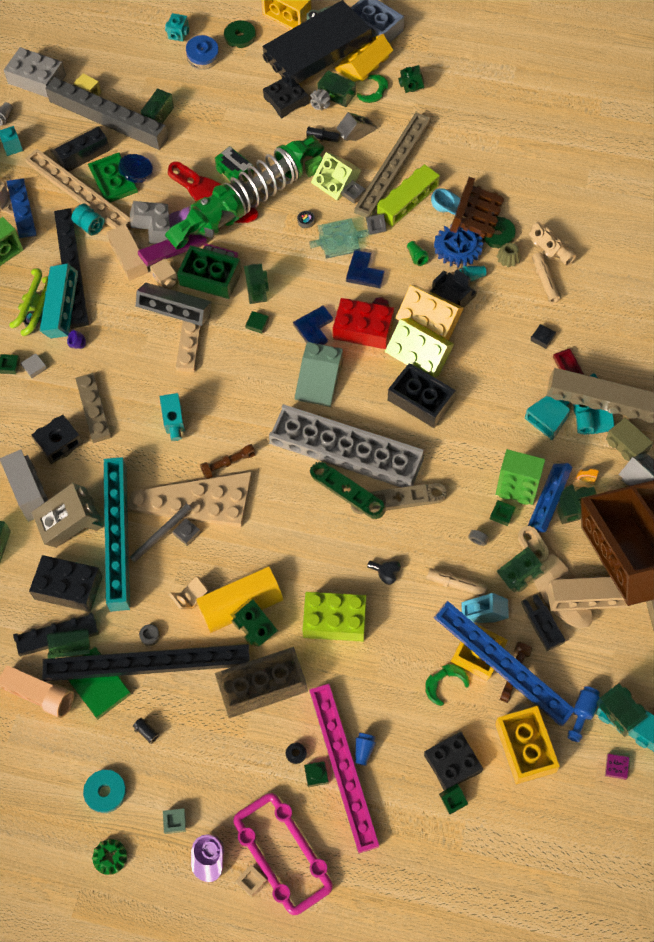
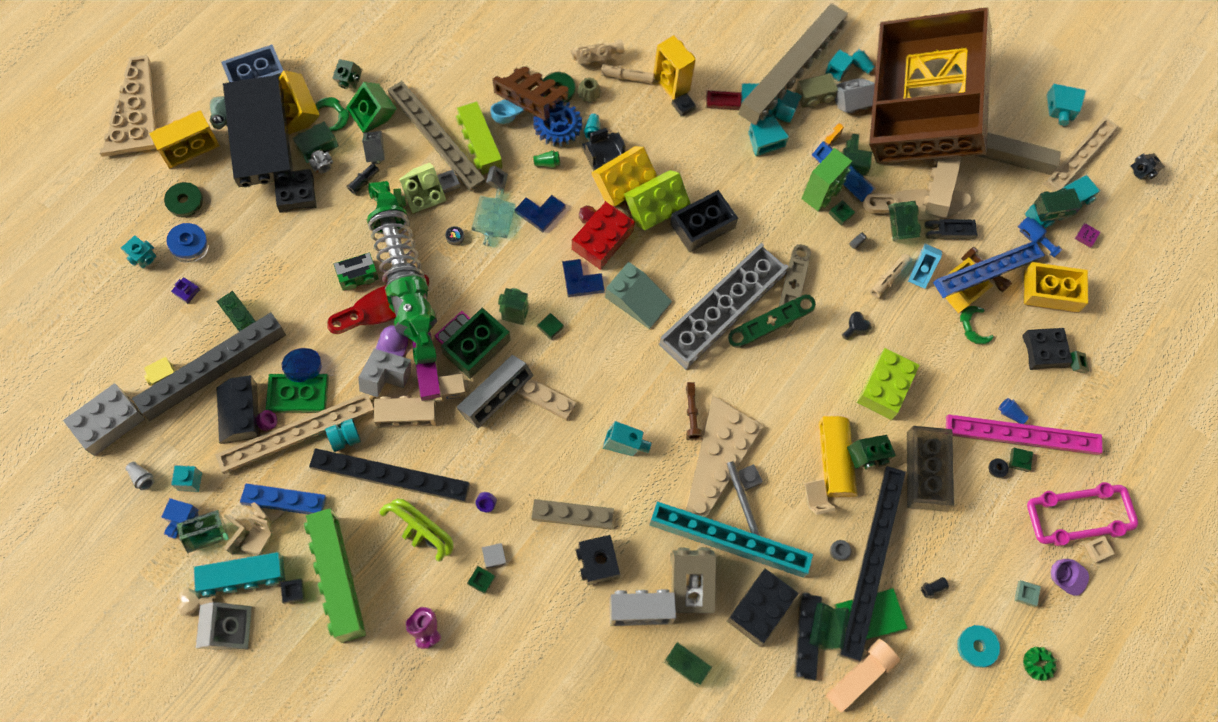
camera: 75 degrees left, 5 degrees up
teal brick [40,264,78,339] -> none
none -> dark purple tile [171,277,200,304]
none -> magenta tile [256,410,277,431]
none -> green slope [346,82,397,133]
none -> yellow brick [653,35,696,99]

